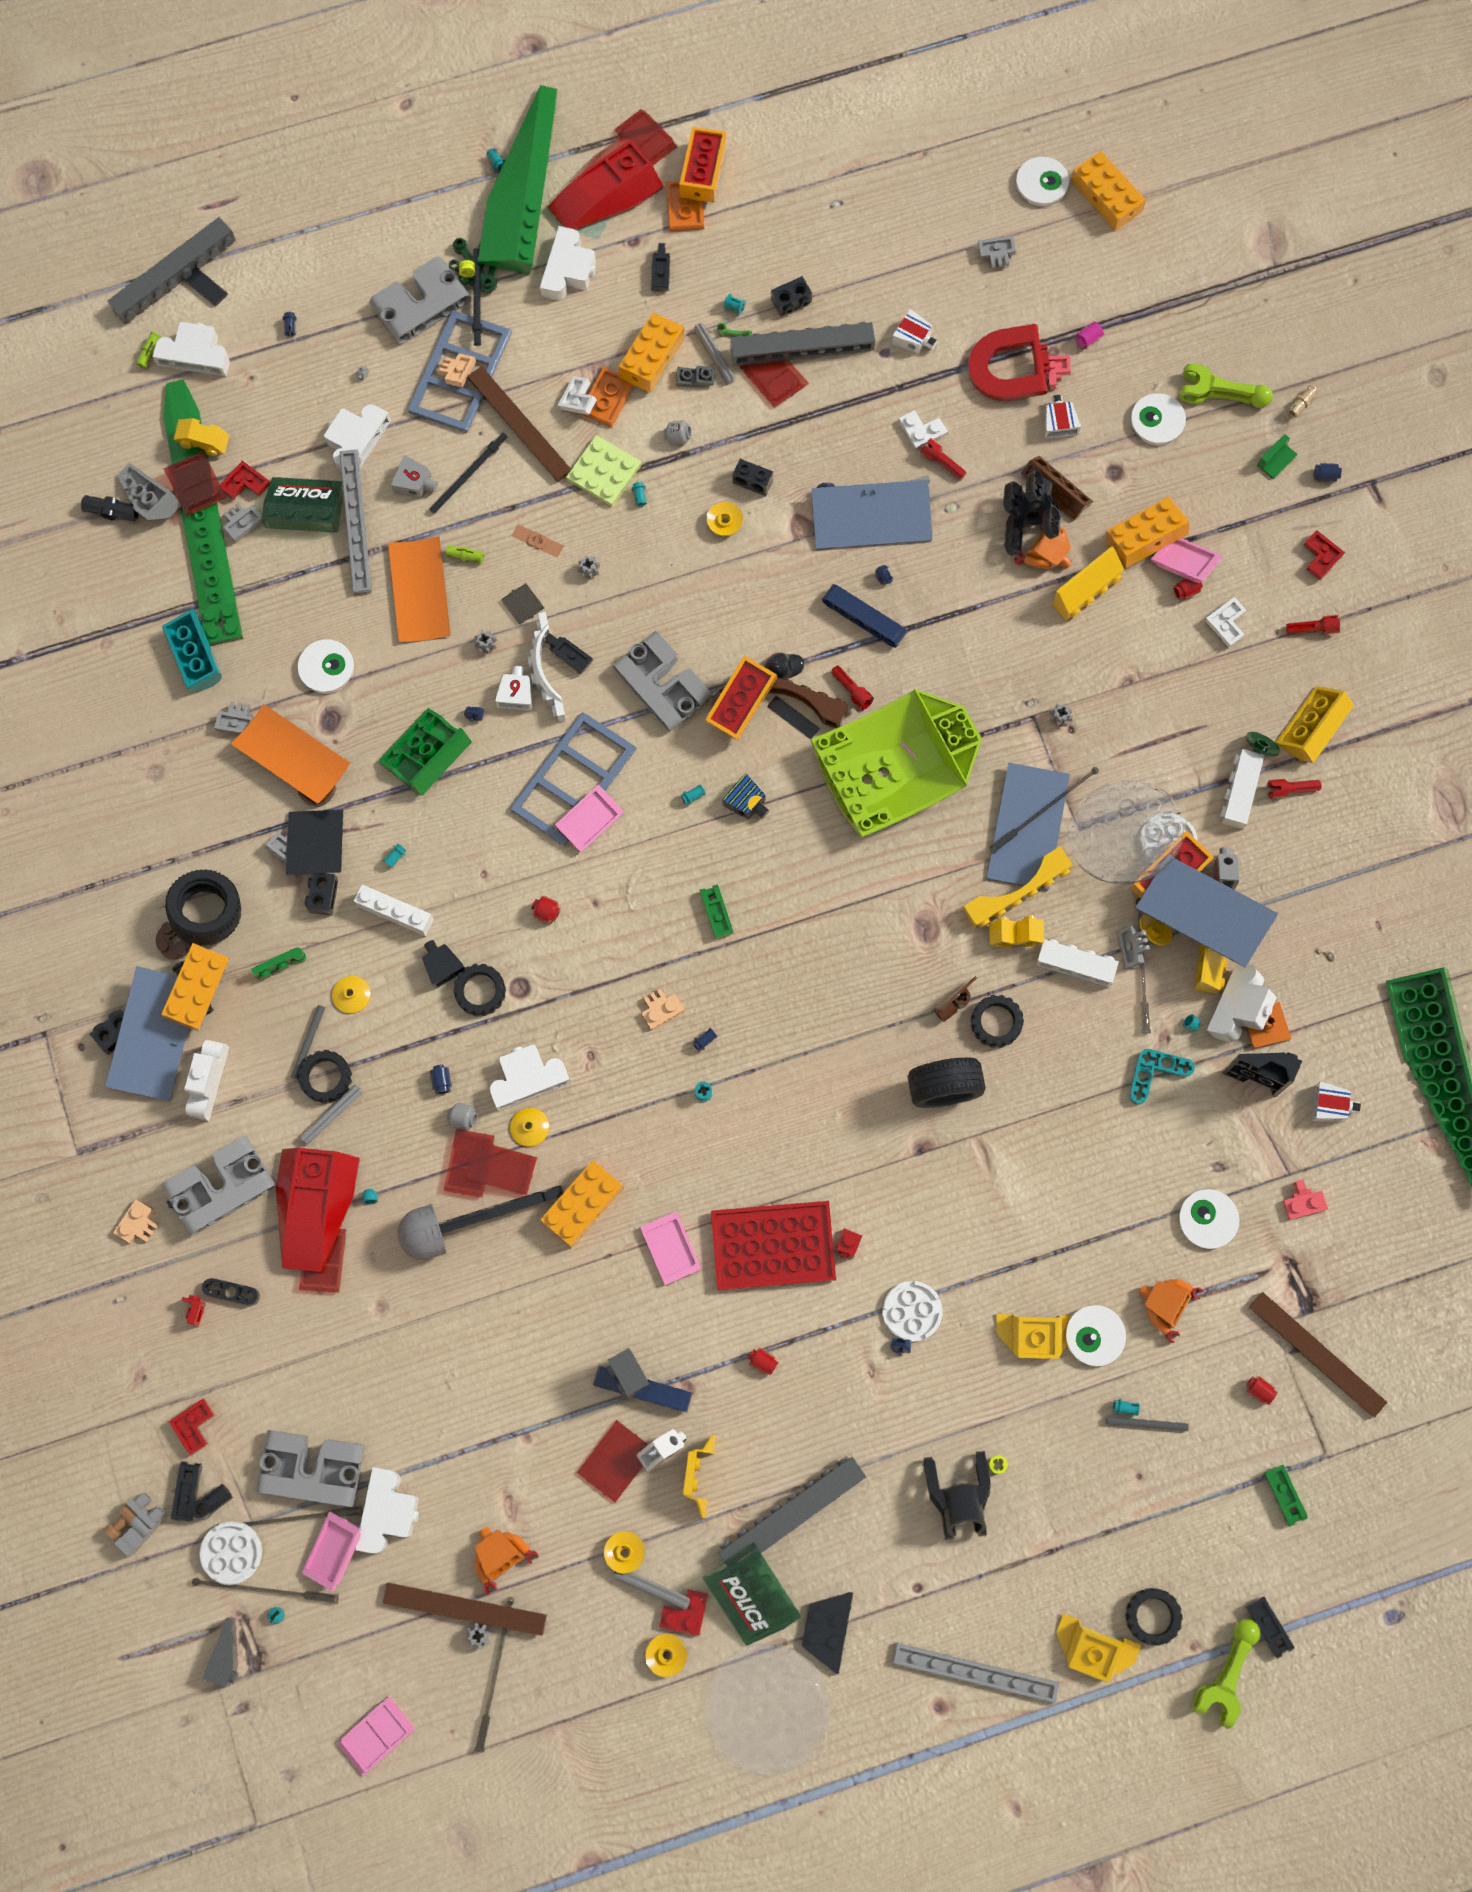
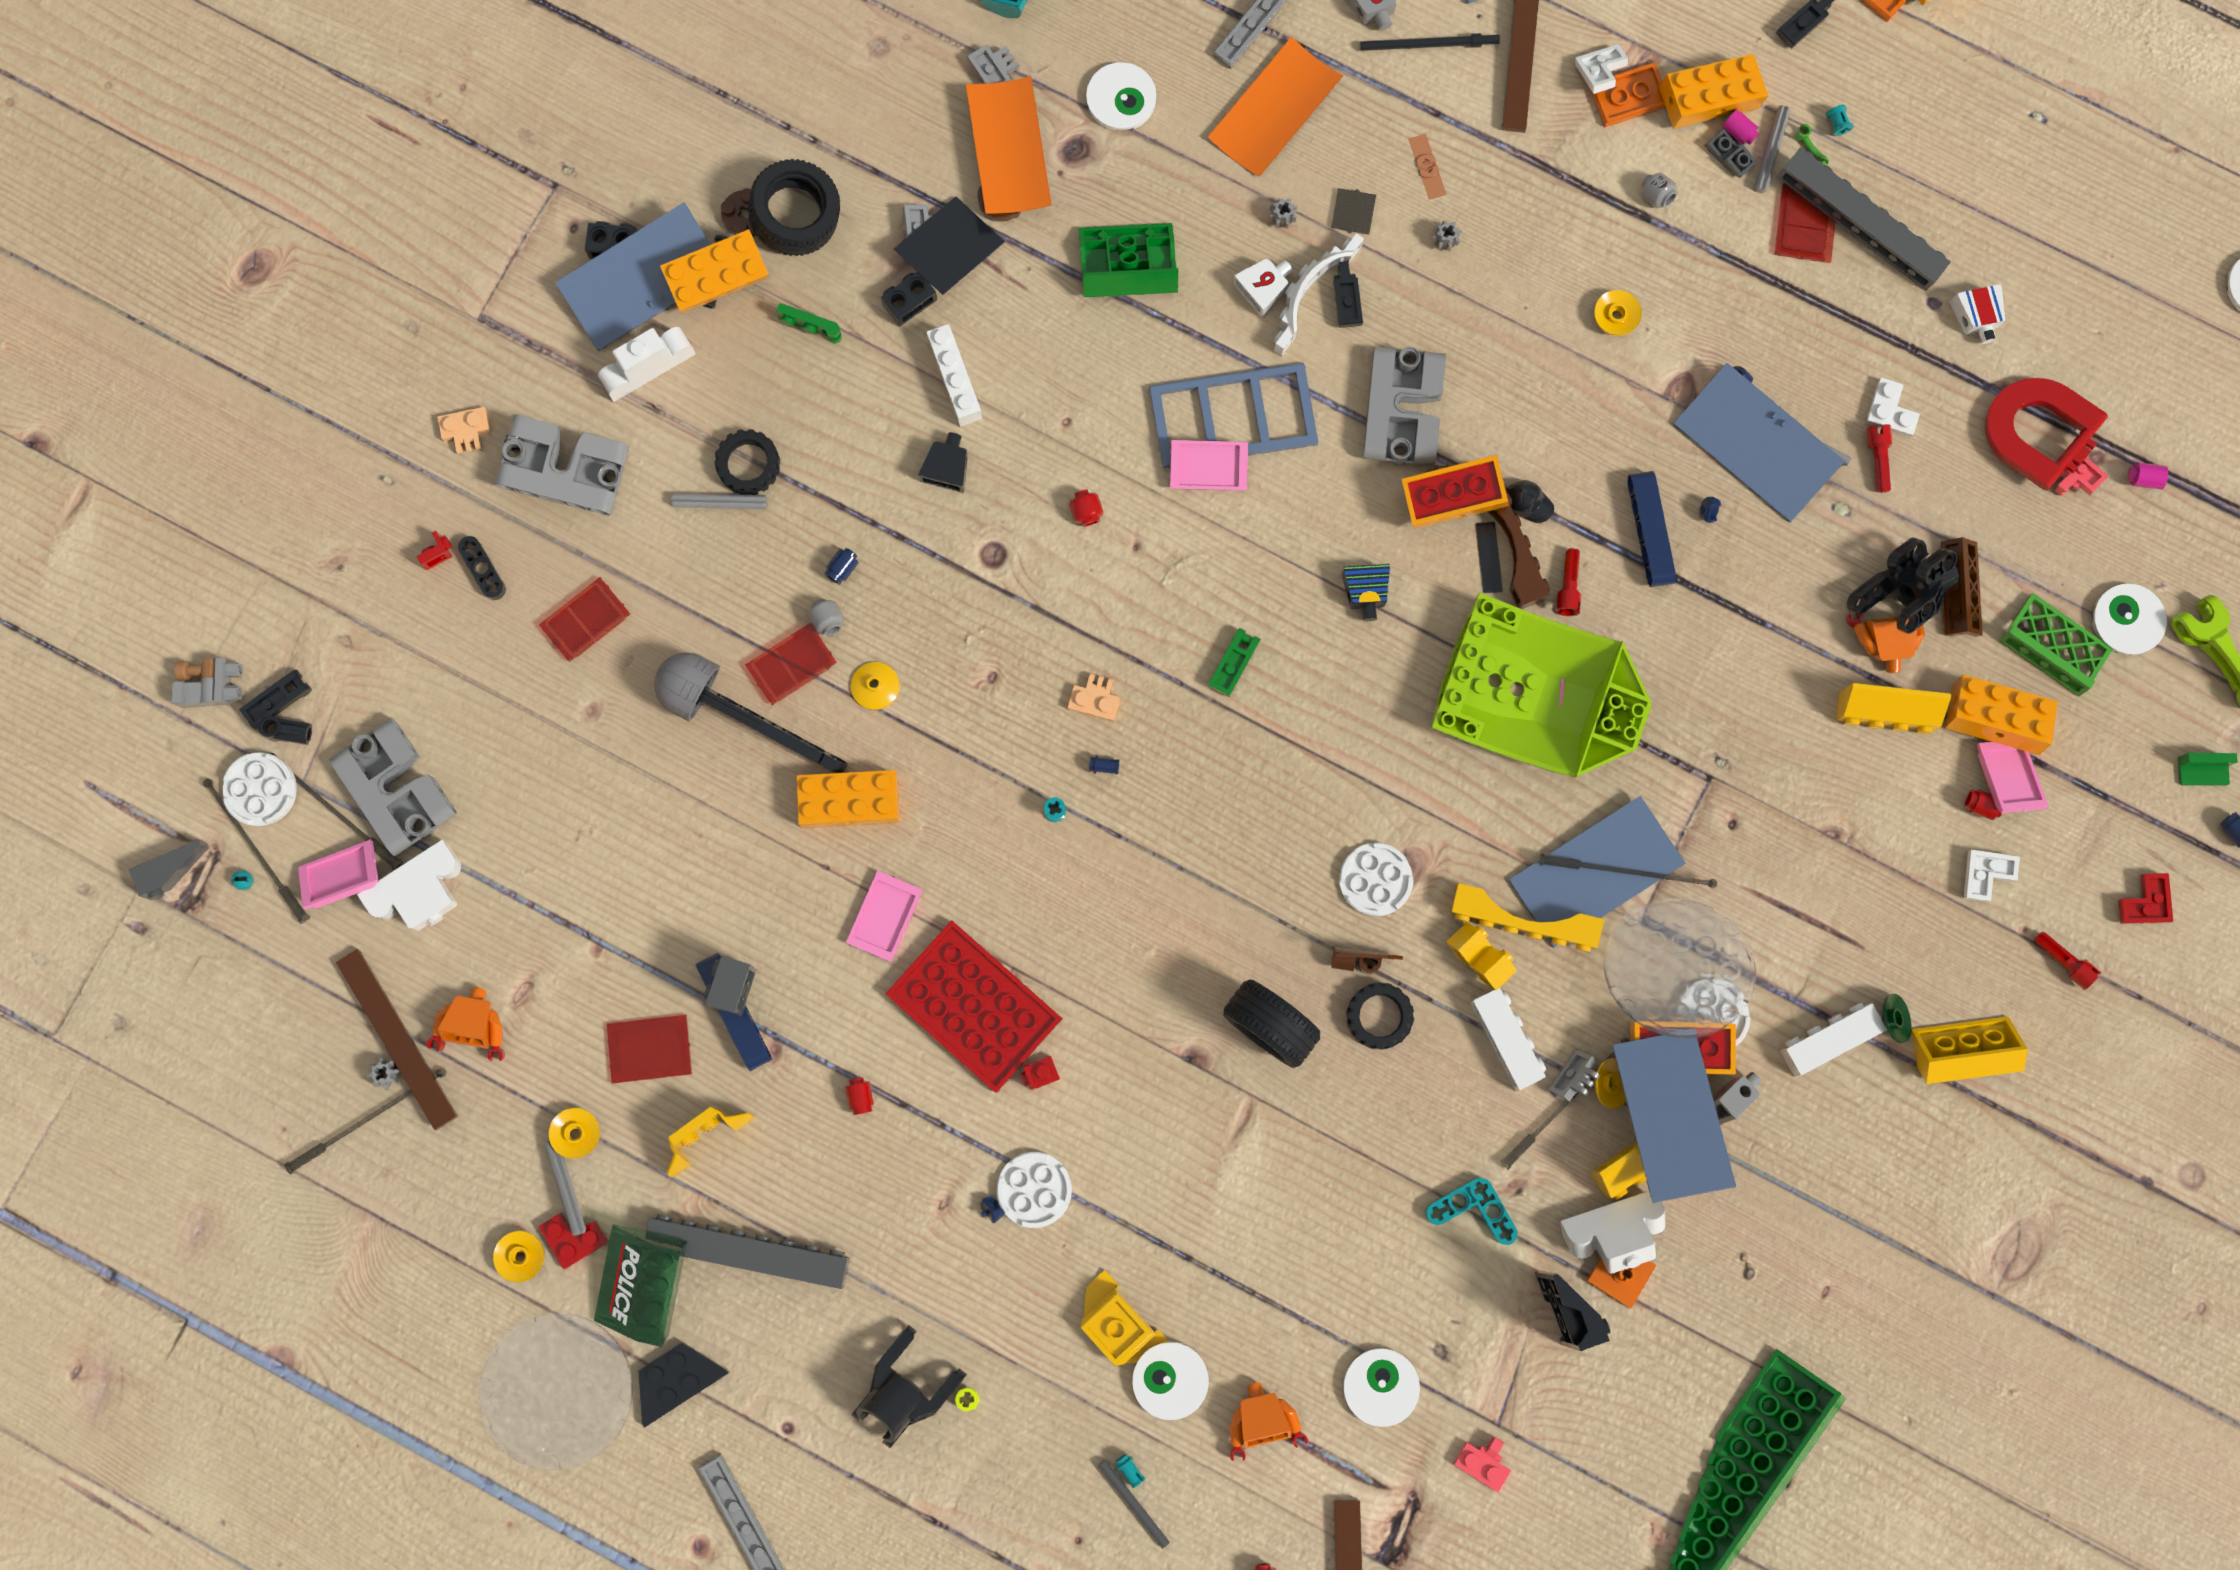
camera: 40 degrees right, 5 degrees up
red plate [169,1398,215,1456] -> none
red wedge [276,1147,360,1273] -> none
dark grey bar [291,1005,325,1080] -> none
yellow dish [332,976,371,1014] -> none
bright pink piece [337,1697,415,1776] -> none
teal hinge [362,1188,378,1204] -> none
teal pin [383,843,406,868] -> none
lime pin [446,545,484,563] -> none
black tyre [453,964,506,1016] -> none
dark blue piece [464,706,484,722] -> none
clear red piece [466,1140,537,1195] -> none
white brick [490,1045,571,1111] -> none
yellowish green plate [566,435,642,507] -> none
teal pin [631,482,647,507] -> none
white torso [637,1429,686,1472] -> none
teal pin [681,784,706,805] -> none
black brick [733,459,773,496] -> none
black brick [771,276,812,316] -> none
light grey hinge [978,235,1016,268] -> none
torso [1044,395,1081,439] -> none
light grey gear [1050,703,1073,727] -> none
teal hinge [1183,1014,1200,1031] -> none
red piece [1267,779,1322,799] -> none
torso [1312,1082,1361,1122] -> none
none -> white tile [1339,843,1413,917]
none -> dark pink brick [1722,109,1759,145]
none -> bright green fence [1998,593,2113,696]

